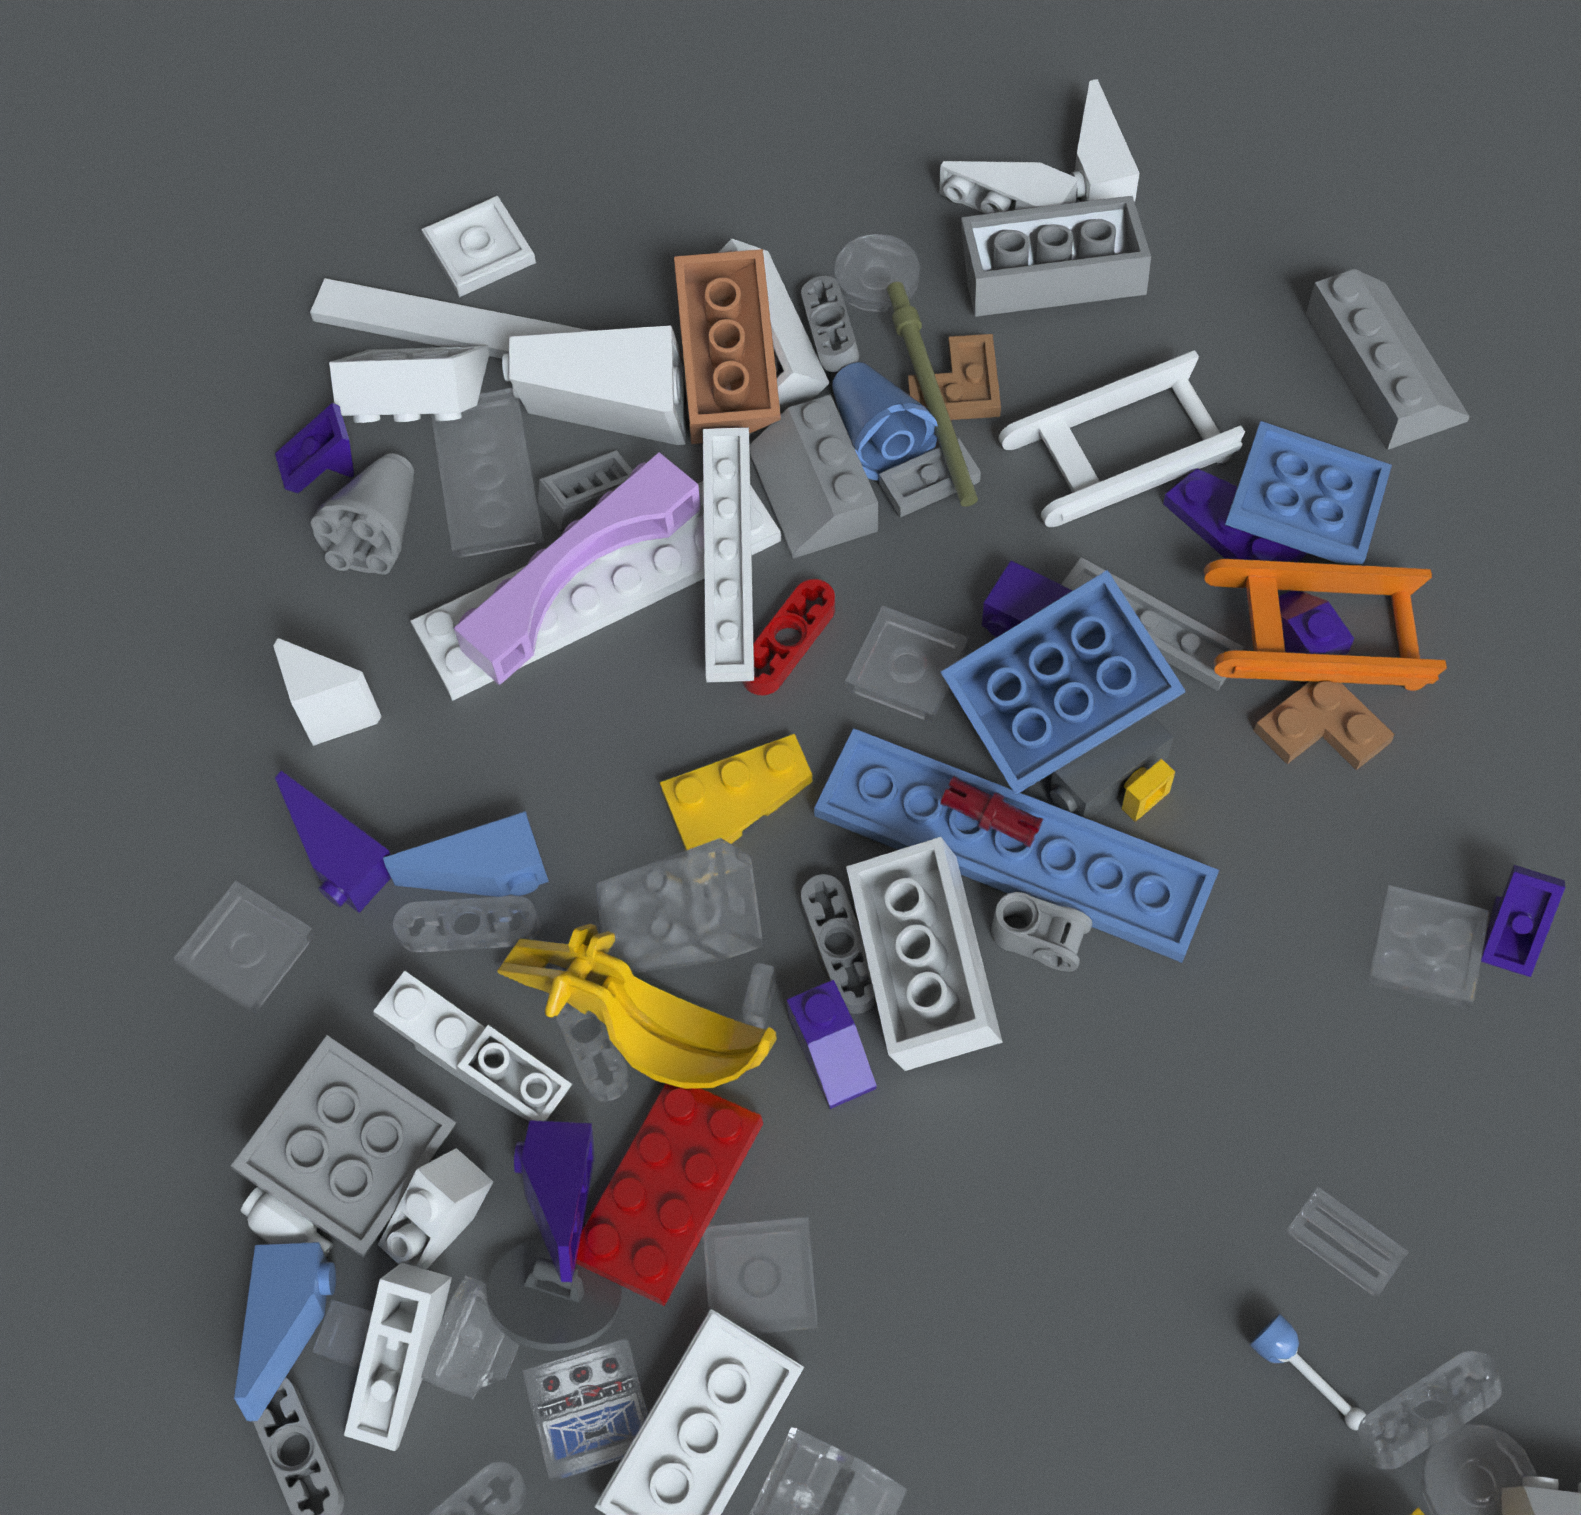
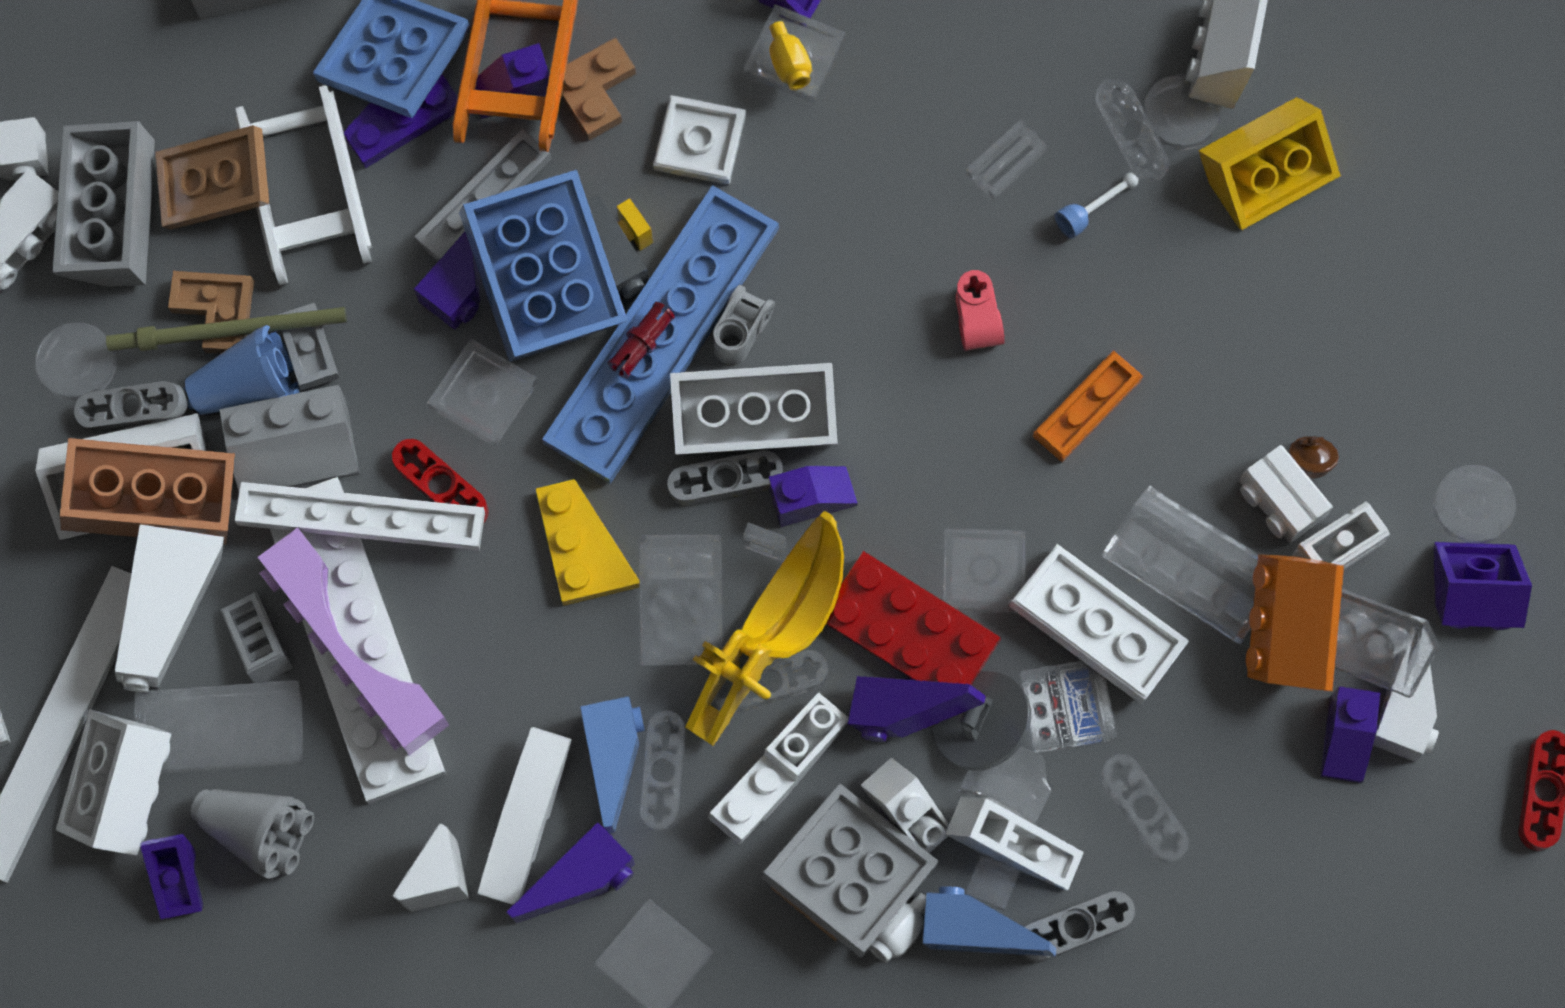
camera: 85 degrees left, 10 degrees up
none -> medium nougat plate [155,125,269,230]
none -> white slope [477,727,572,905]
none -> white tile [653,95,746,185]
none -> yellow plant [769,21,812,90]
none -> coral piece [955,270,1005,351]
none -> orange tile [1033,350,1143,463]

